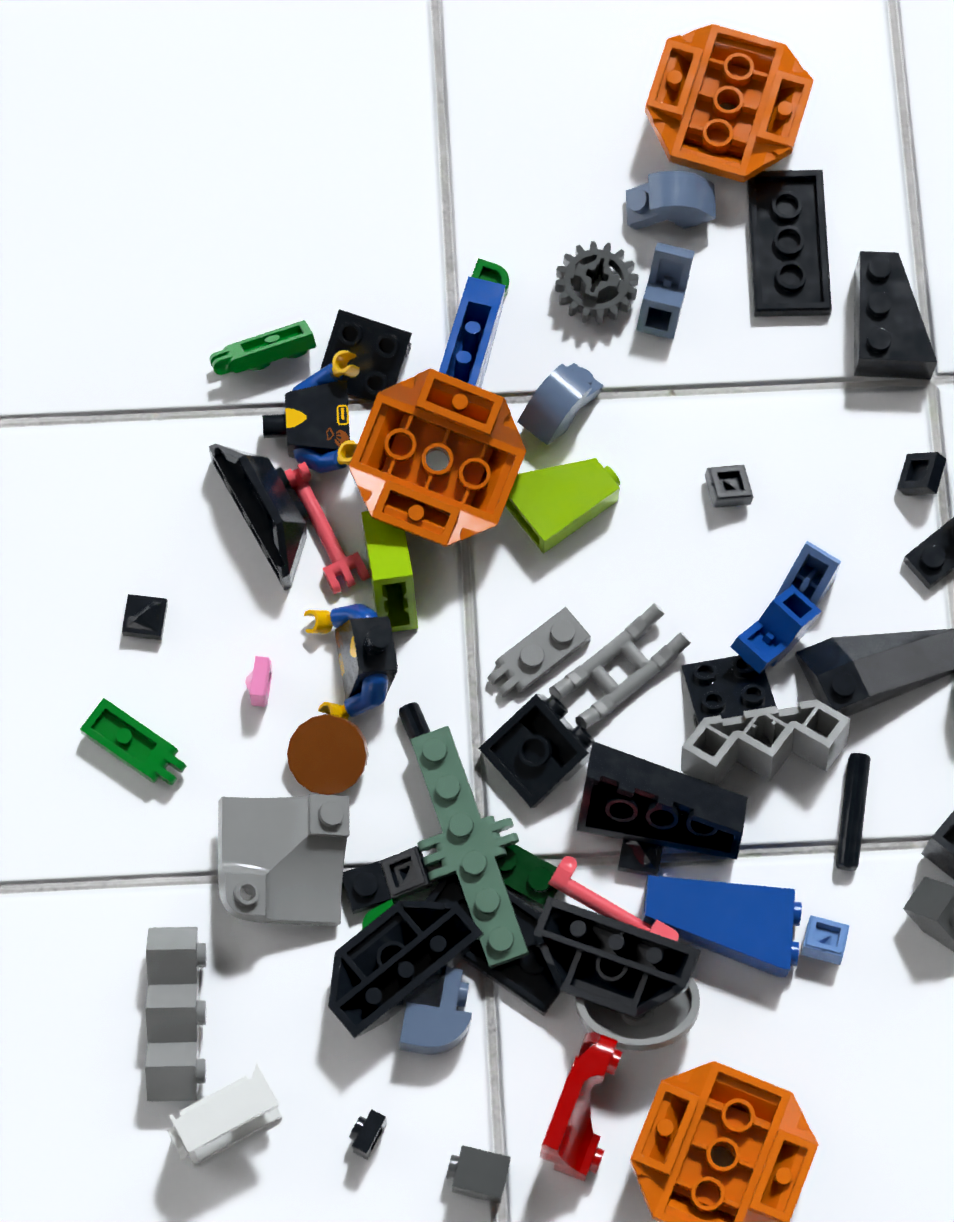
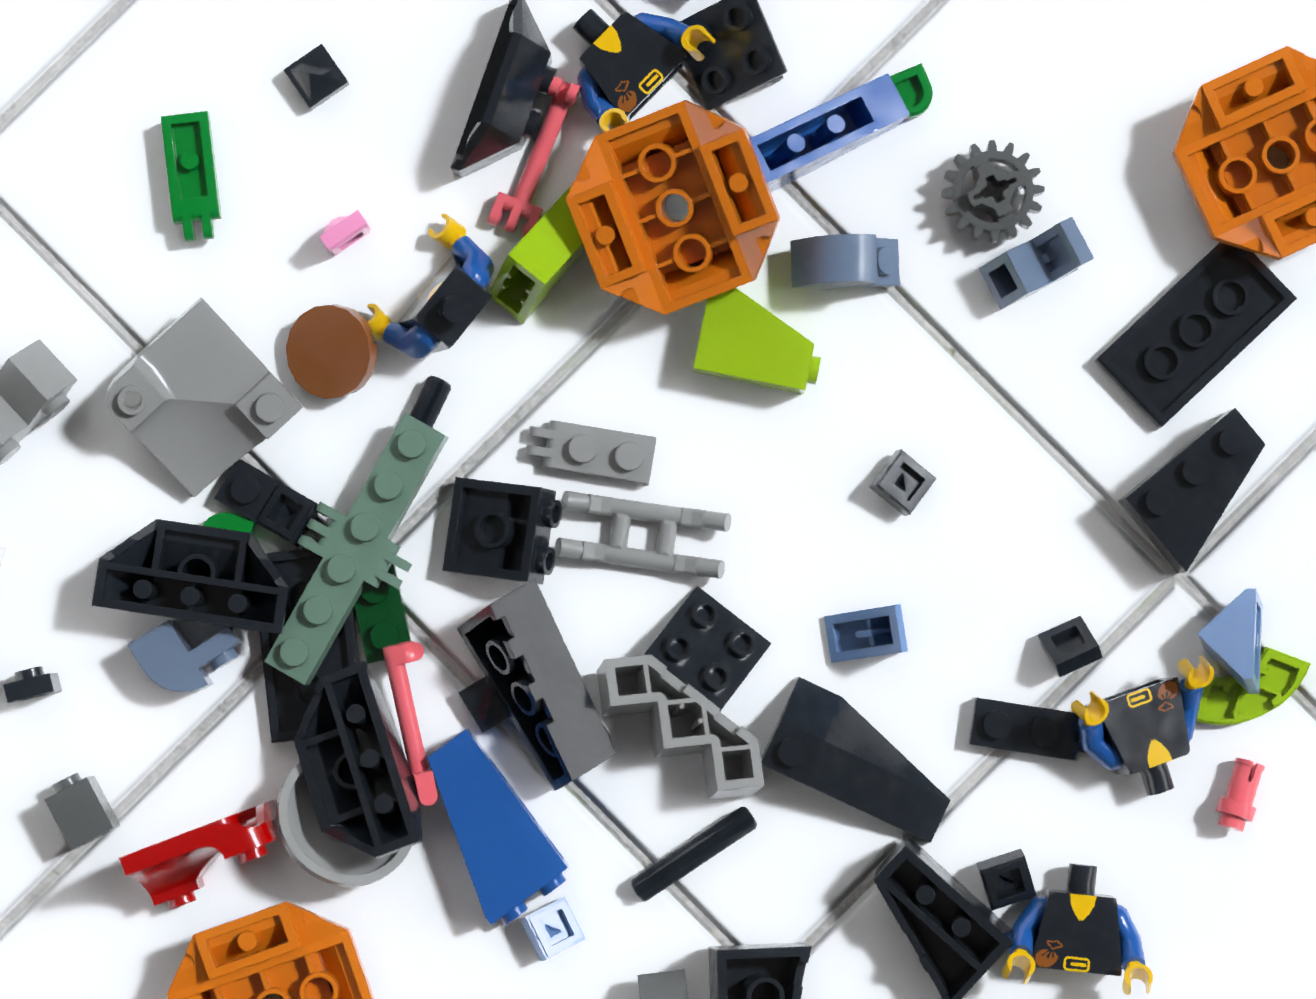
camera: 50 degrees right, 15 degrees up
sand blue brick [626,171,716,230] -> none
blue brick [730,585,822,674] -> none

